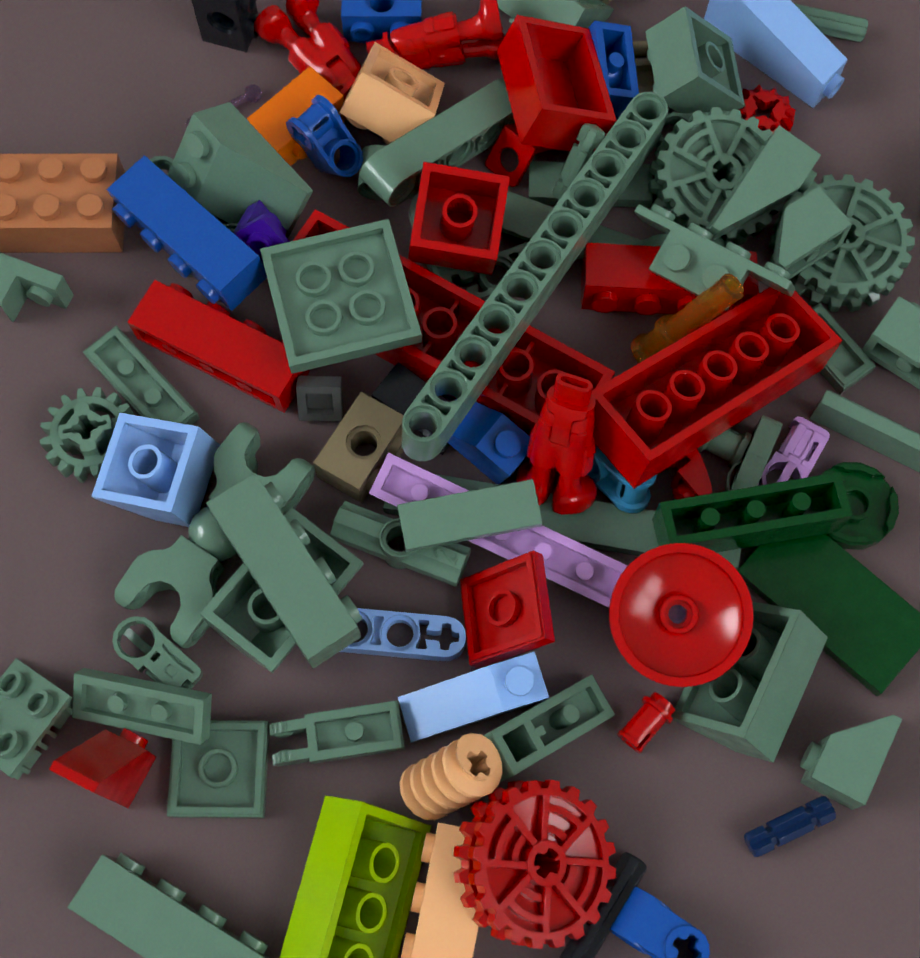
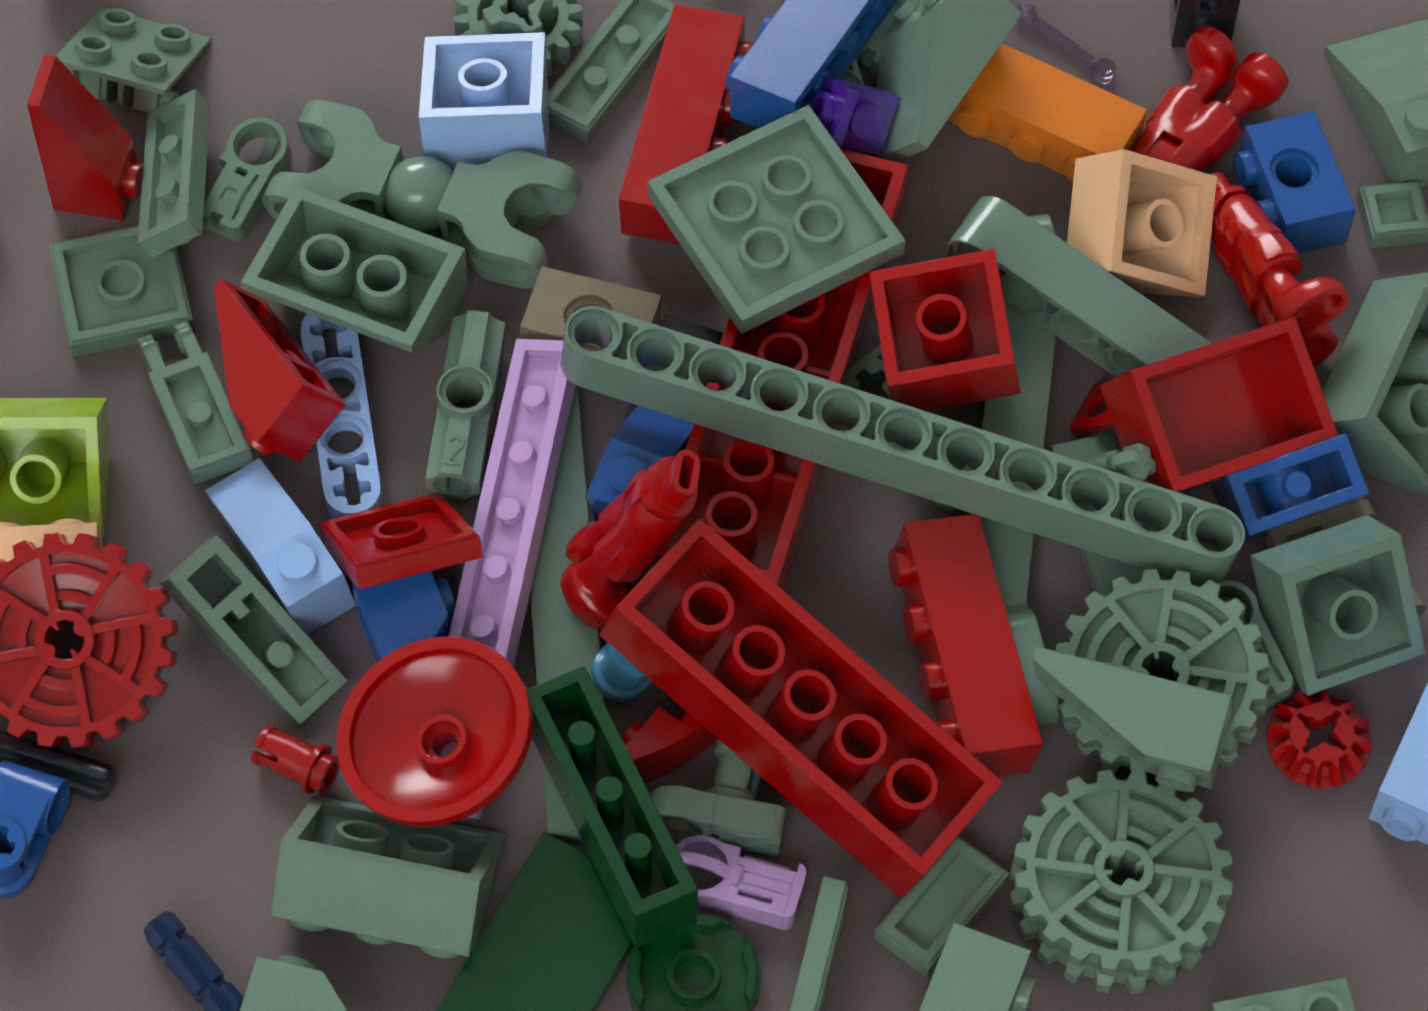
camera: 75 degrees right, 10 degrees down
sand green brick [206,473,363,669] -> none
blue piece [286,94,363,177] -> none
dark grey plate [296,376,344,421] -> none
sand green tile [397,479,543,552] -> none
light nougat piece [400,733,502,821] -> none
clear orange pin [631,274,744,363] -> none
sand green bracket [634,204,795,311] -> none
sand green slope [772,186,852,280] -> none
none -> red slope [214,278,346,462]
none -> blue slope [352,571,456,663]

